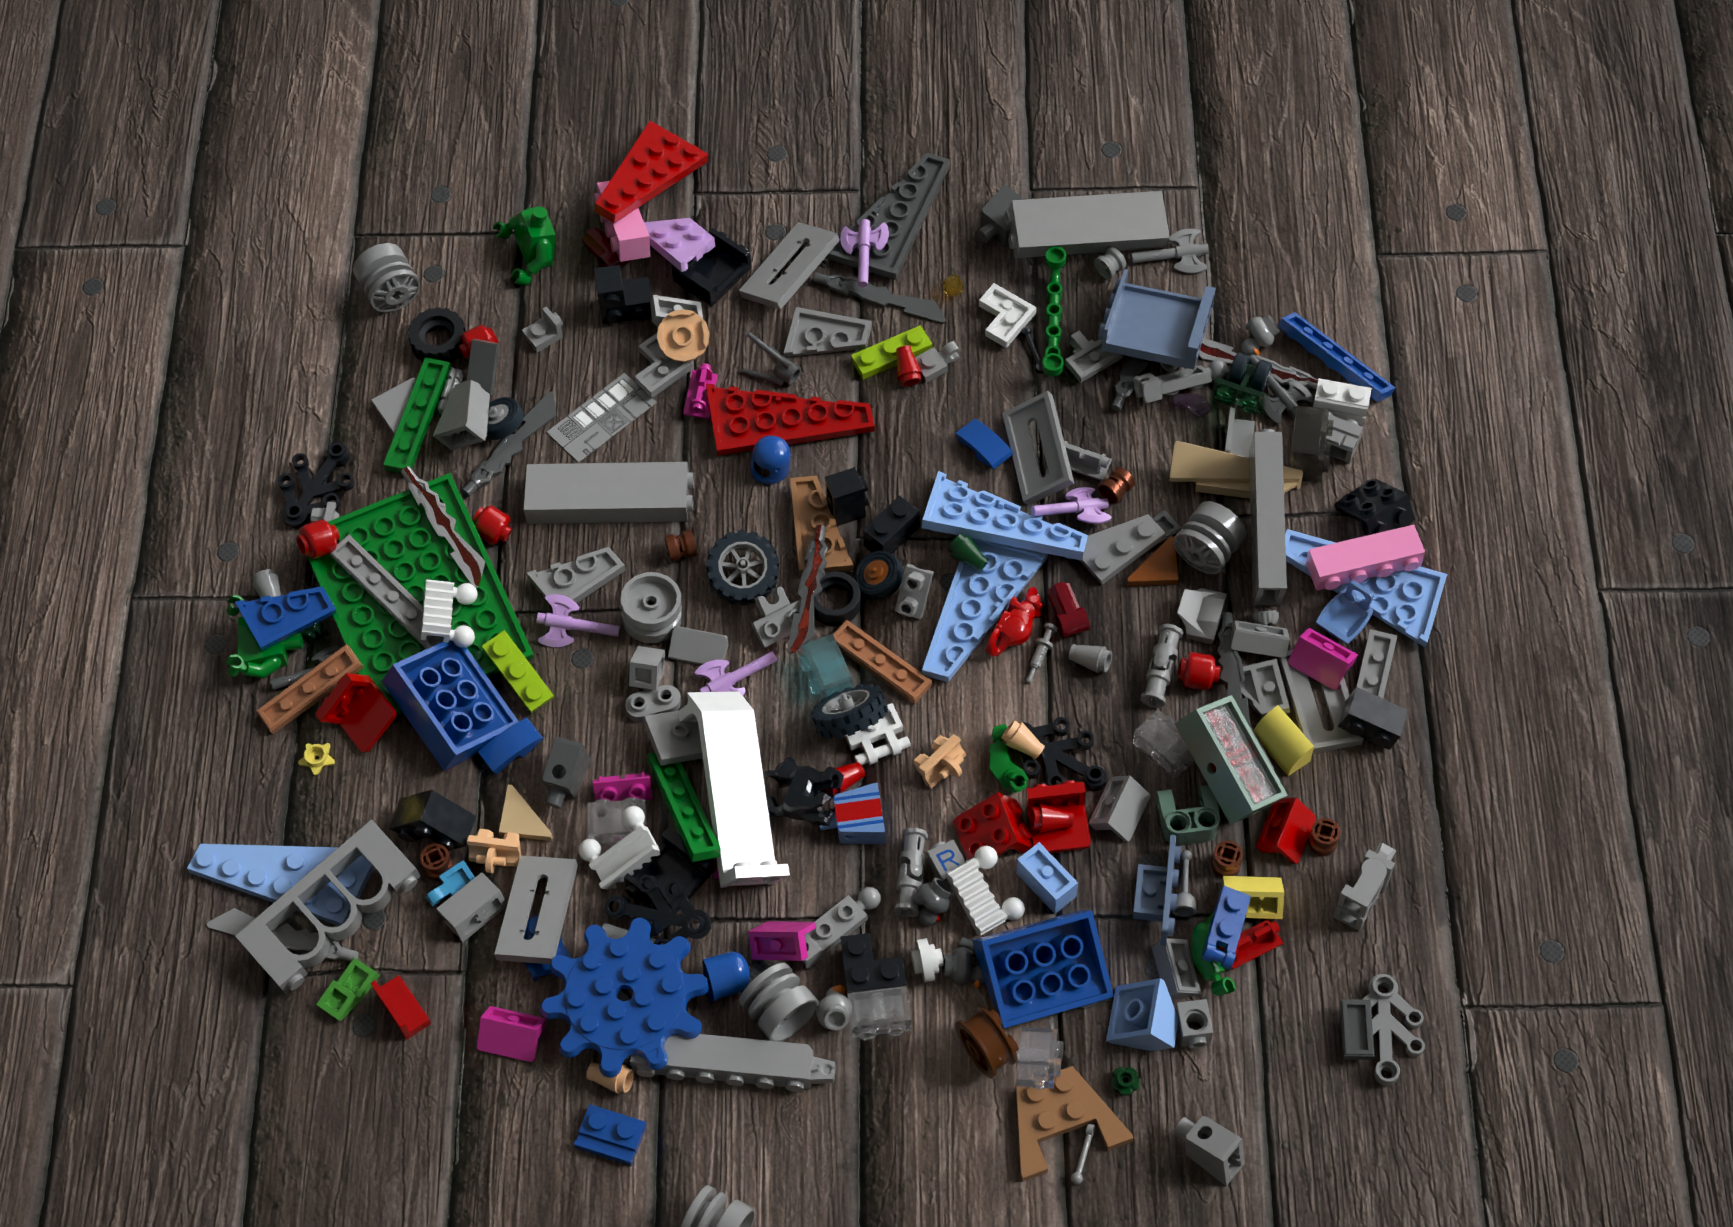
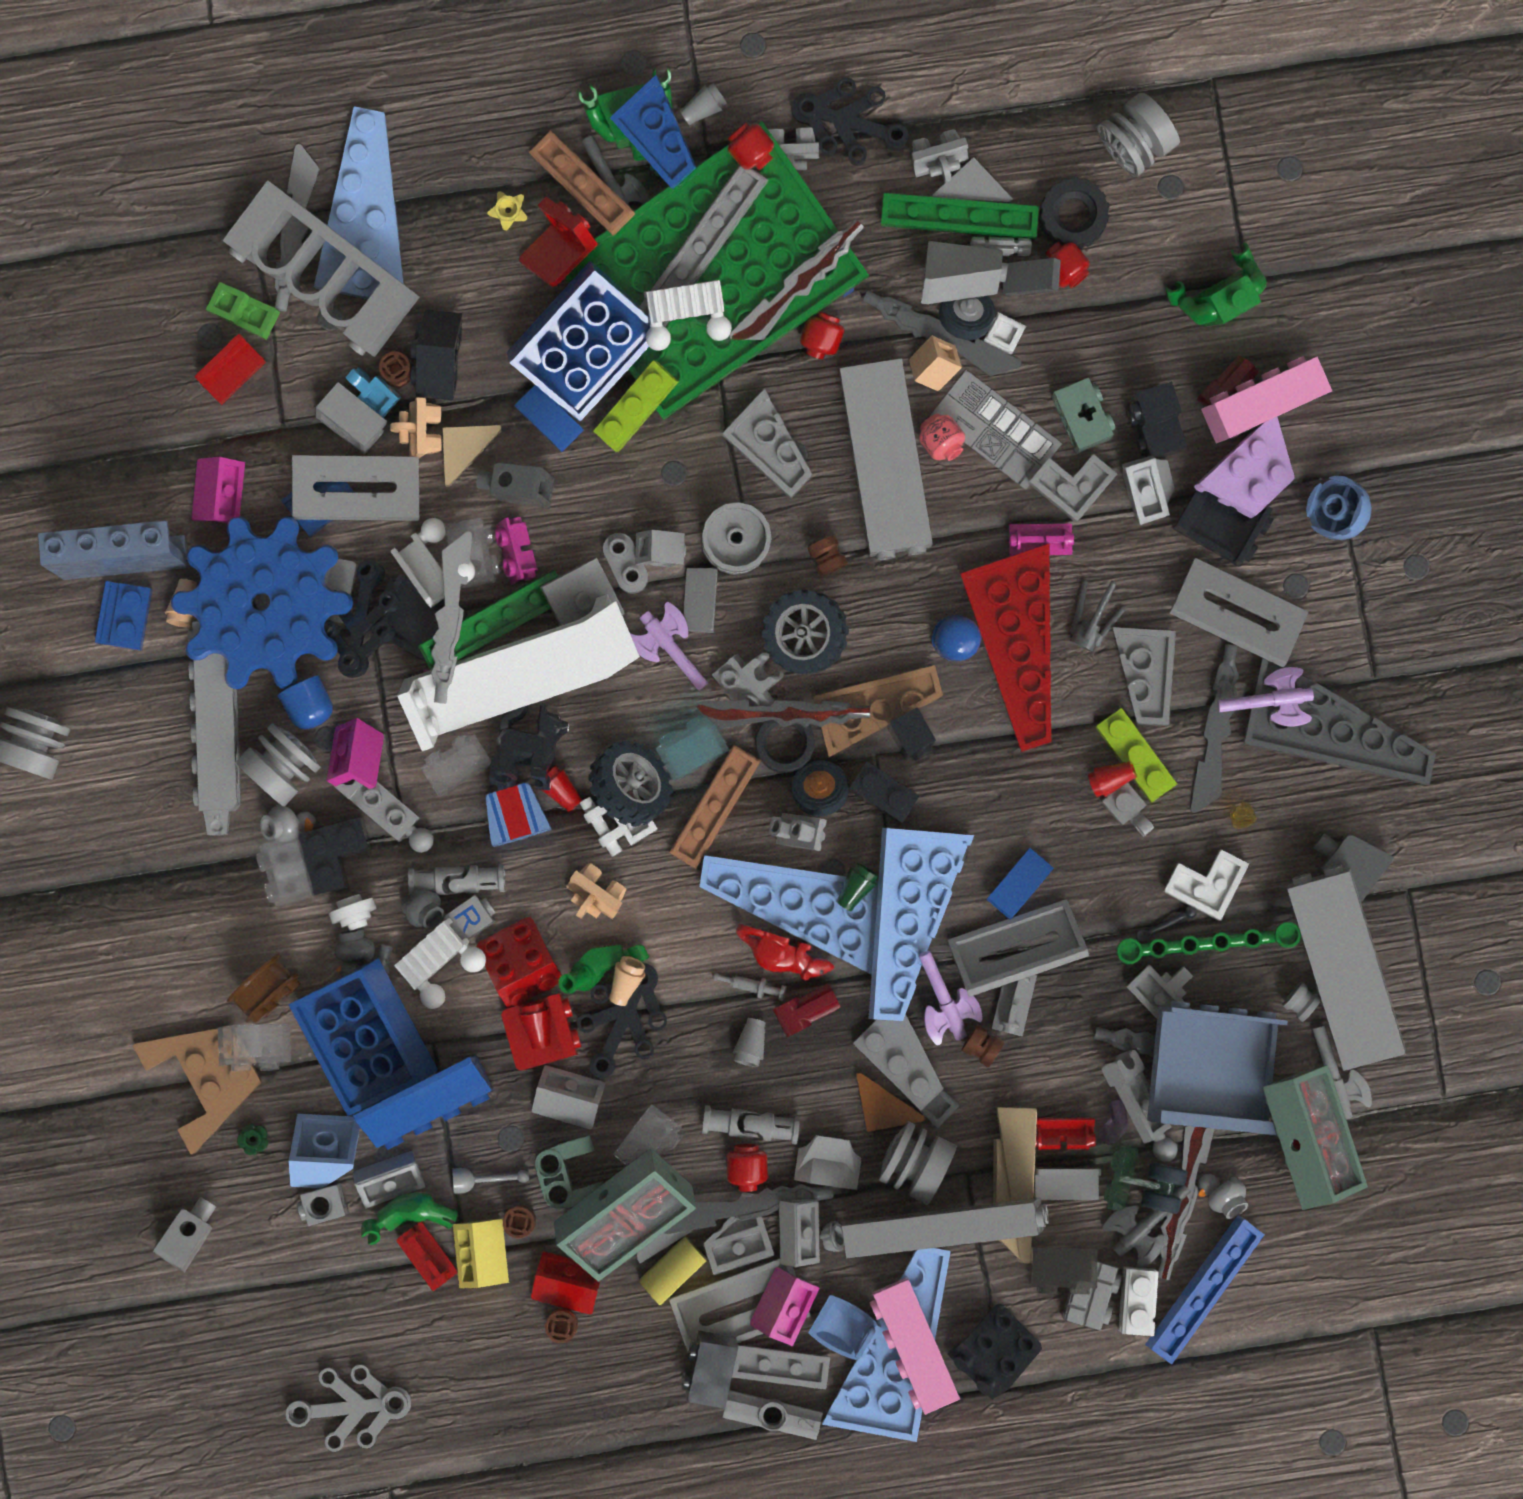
camera: 75 degrees right, 25 degrees up
light grey bracket [522,307,563,353] -> none
lavender piece [536,594,620,647] -> none
red wing [594,121,708,223] -> none
light nougat tile [657,309,710,362] -> none
light blue panel [1016,842,1078,914] -> none
light grey hinge [1071,1124,1095,1185] -> none
sand blue bracket [1133,835,1181,946] -> none
plate [1201,886,1251,970] -> none
light grey hips [1333,843,1396,931] -> none
dark grey tile [1339,999,1374,1060] -> none
none -> sand blue panel [38,521,189,580]
none -> blue slope [353,1056,494,1150]
none -> clear brick [420,733,491,797]
none -> light grey sword [430,532,472,704]
none -> light grey piece [723,1390,823,1440]
none -> light nougat panel [909,335,962,391]
none -> light grey hips [912,129,969,183]
none -> coral head [919,413,965,461]
none -> white tile [984,312,1026,355]
none -> red hinge [1036,1118,1096,1150]
none -> sand green brick [1051,377,1115,454]
none -> sand green brick [1263,1065,1368,1210]
none -> medium blue cylinder [1306,476,1372,540]

